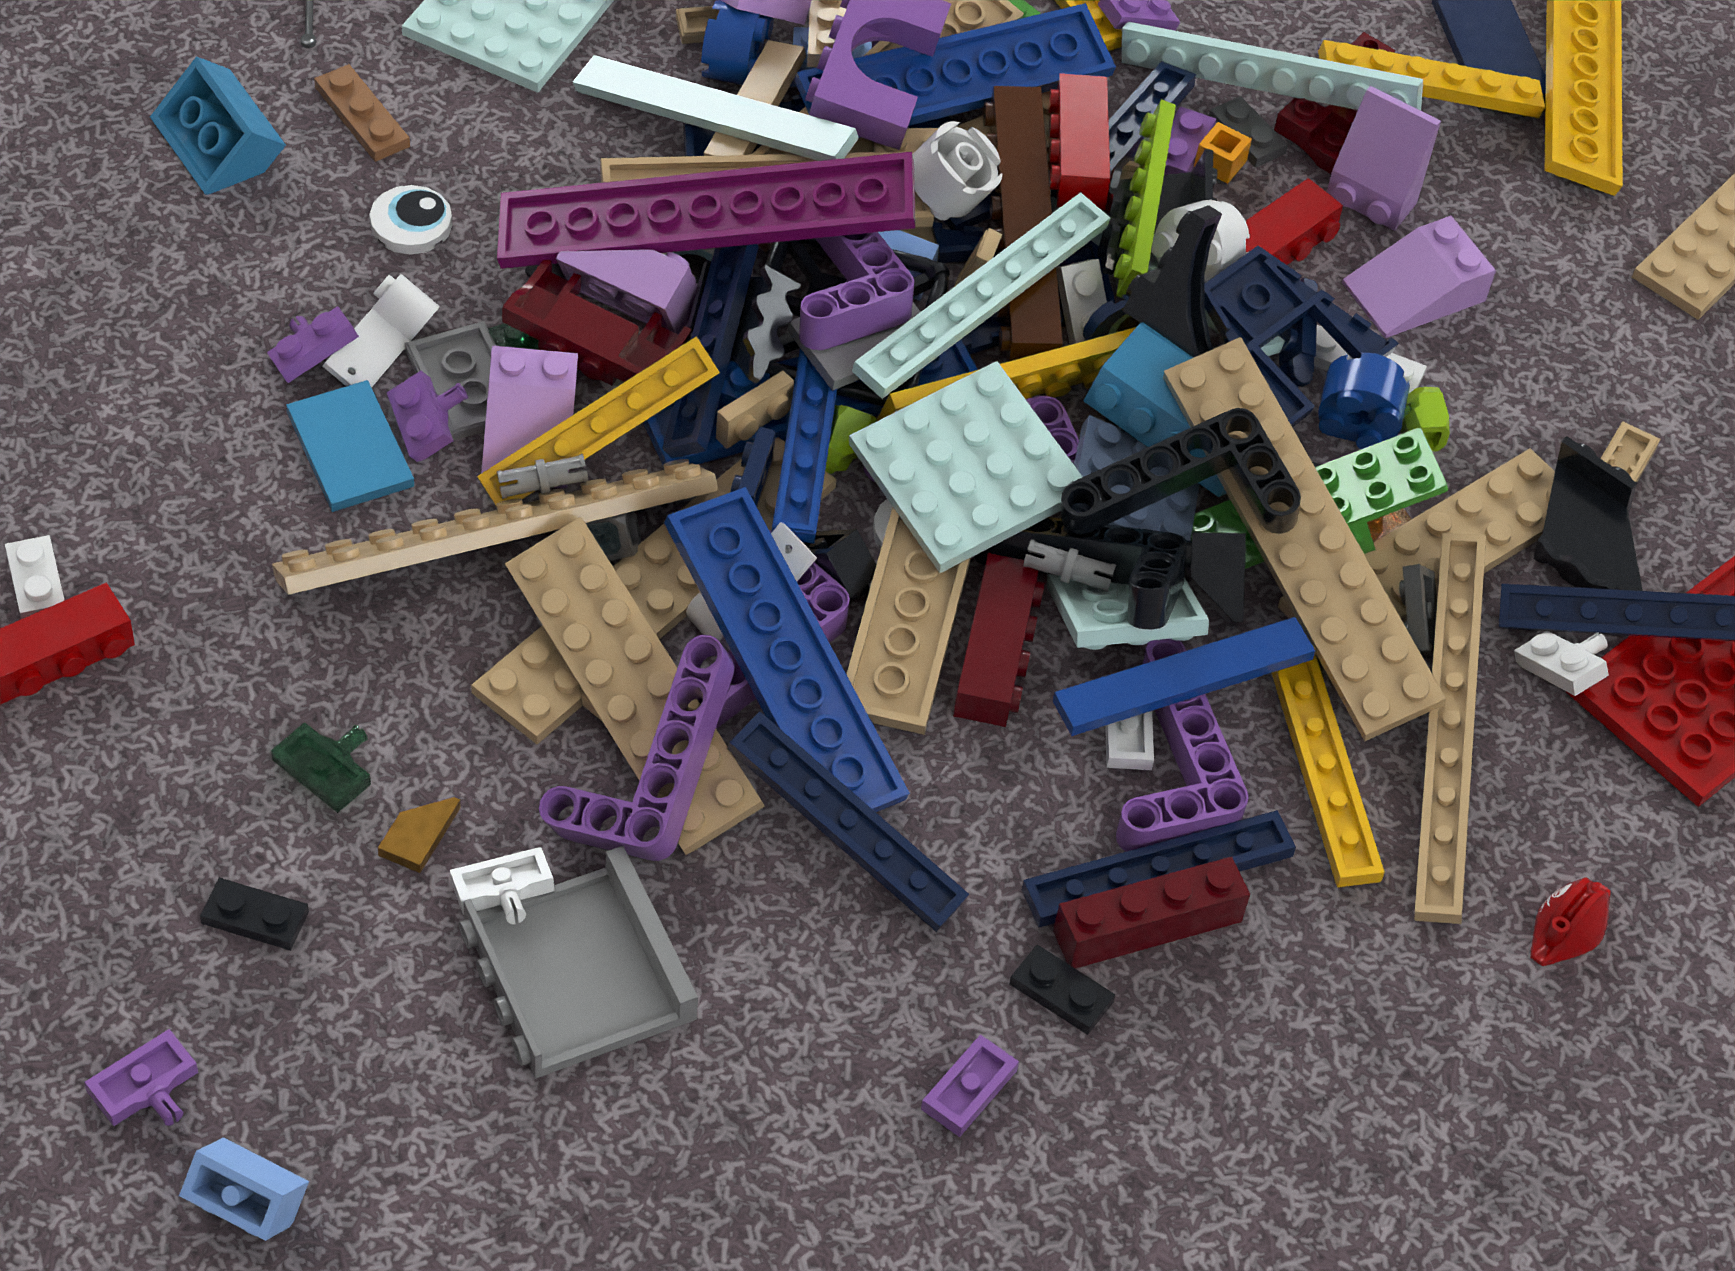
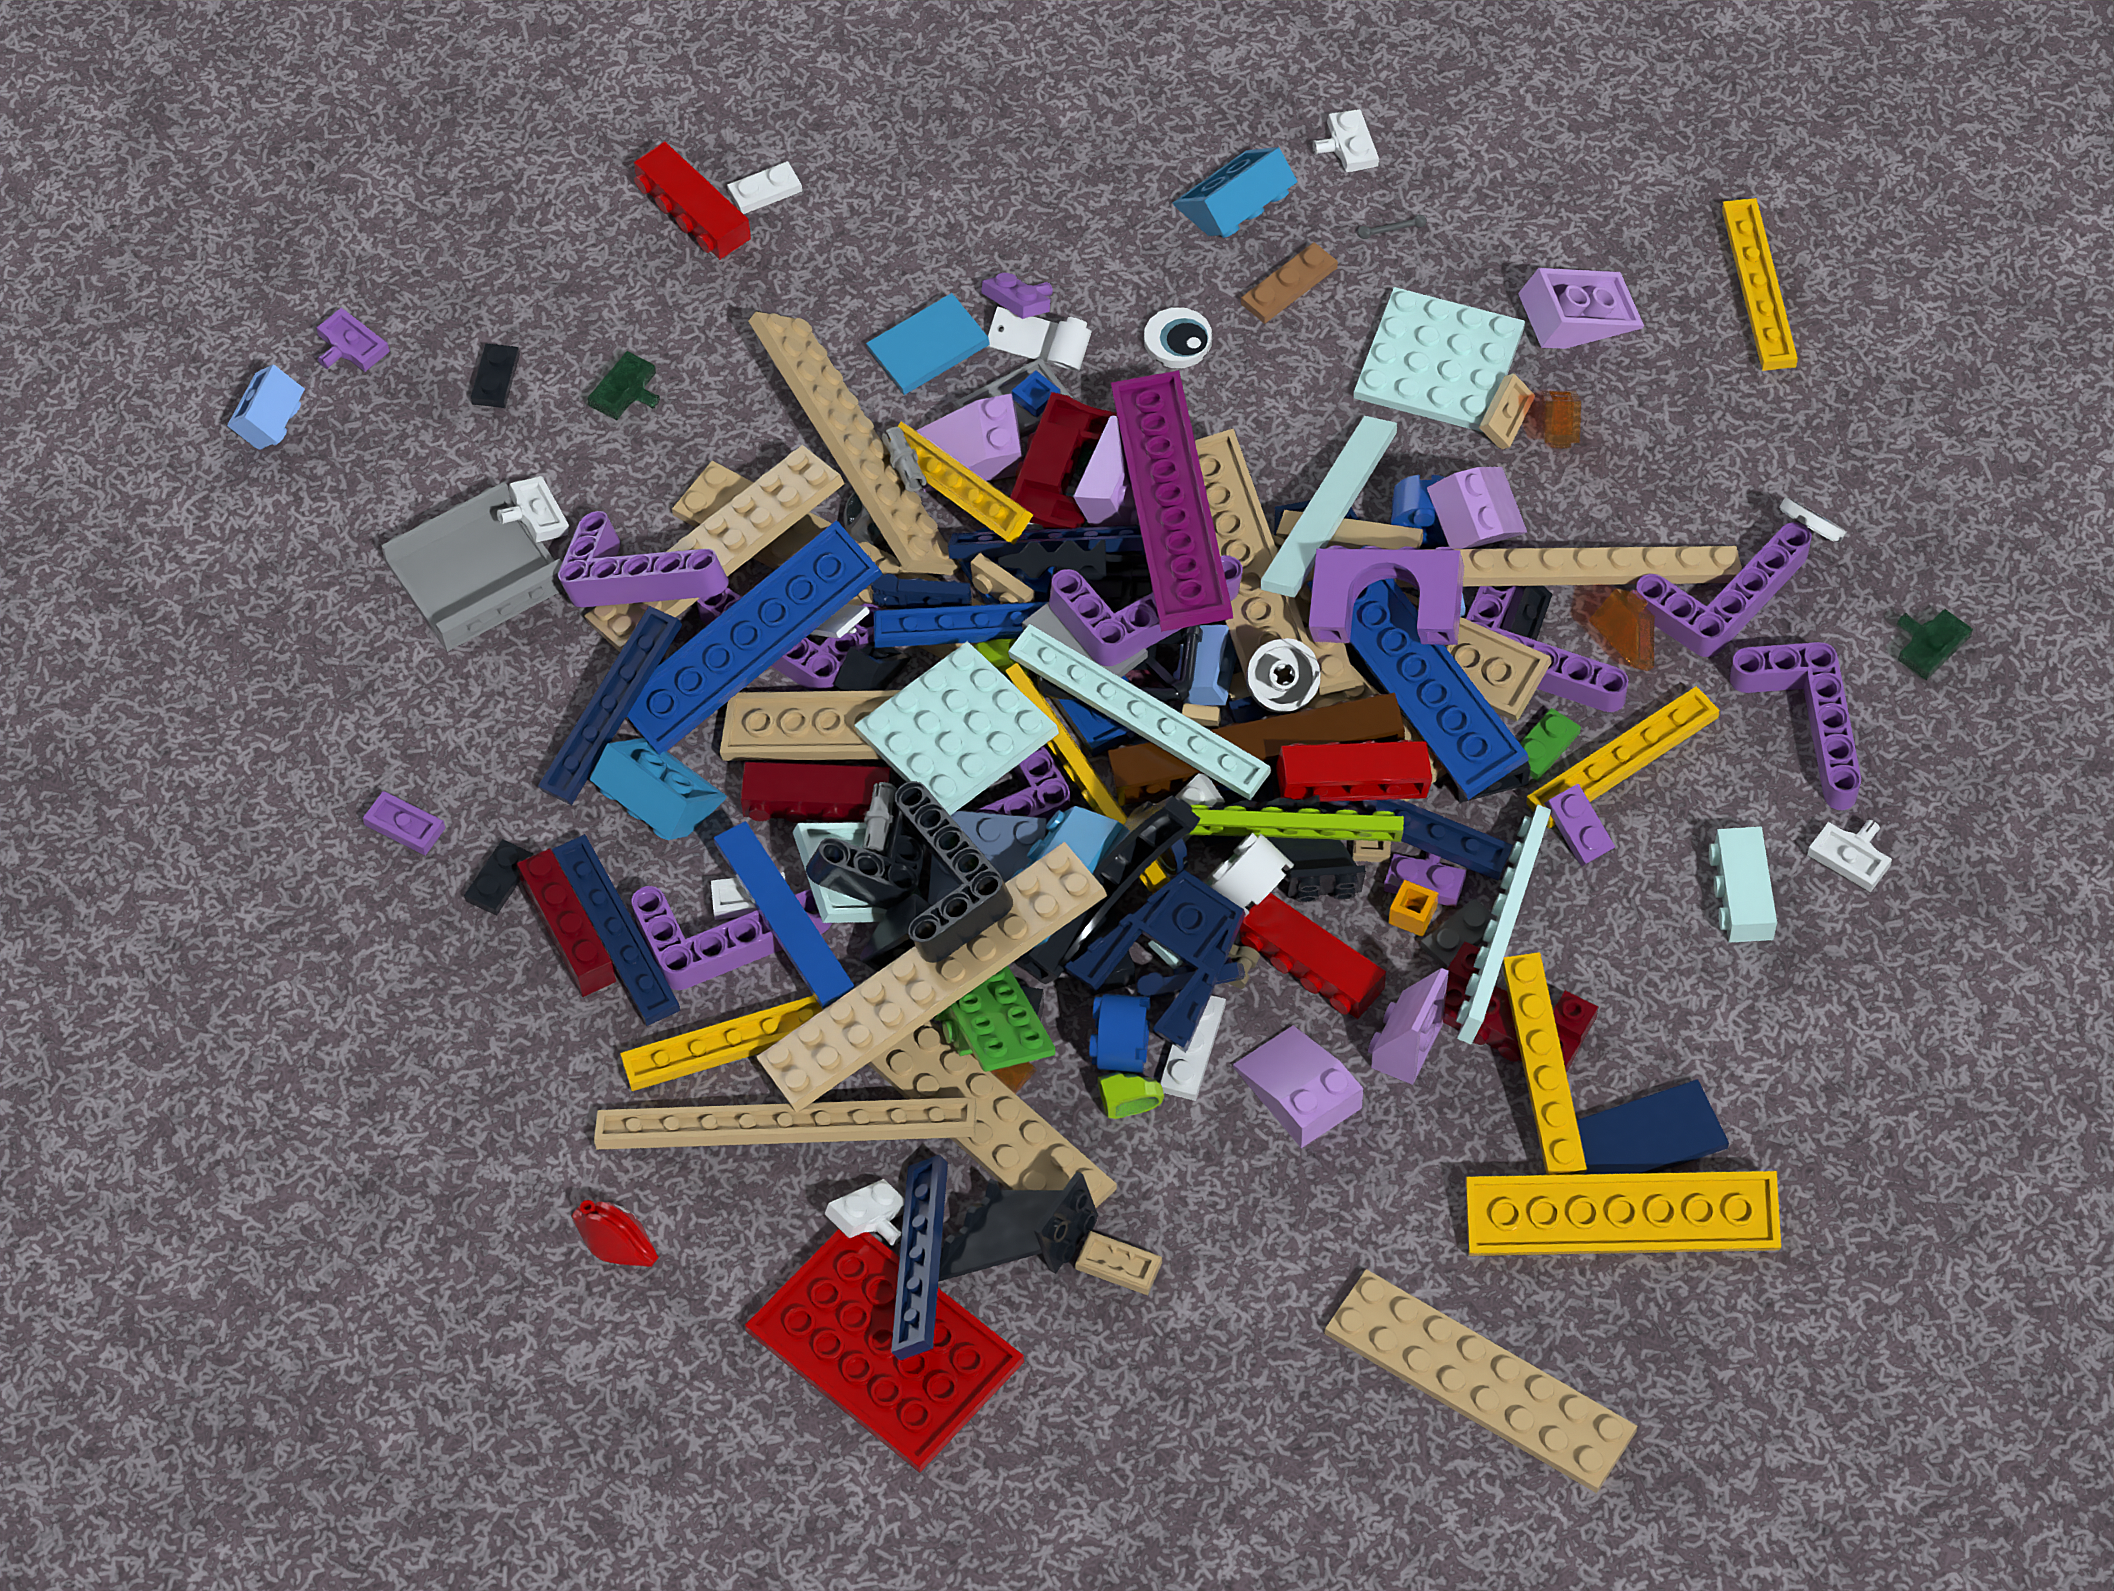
camera: 90 degrees right, 5 degrees up
pearl gold tile [378,797,461,873] -> none
medium lavender plate [387,371,468,462] -> none
dark grey plate [1399,564,1437,659] -> none
none -> dark azure slope [590,738,727,840]
none -> blue plate [1011,370,1061,418]
none -> white plate [1313,109,1379,173]

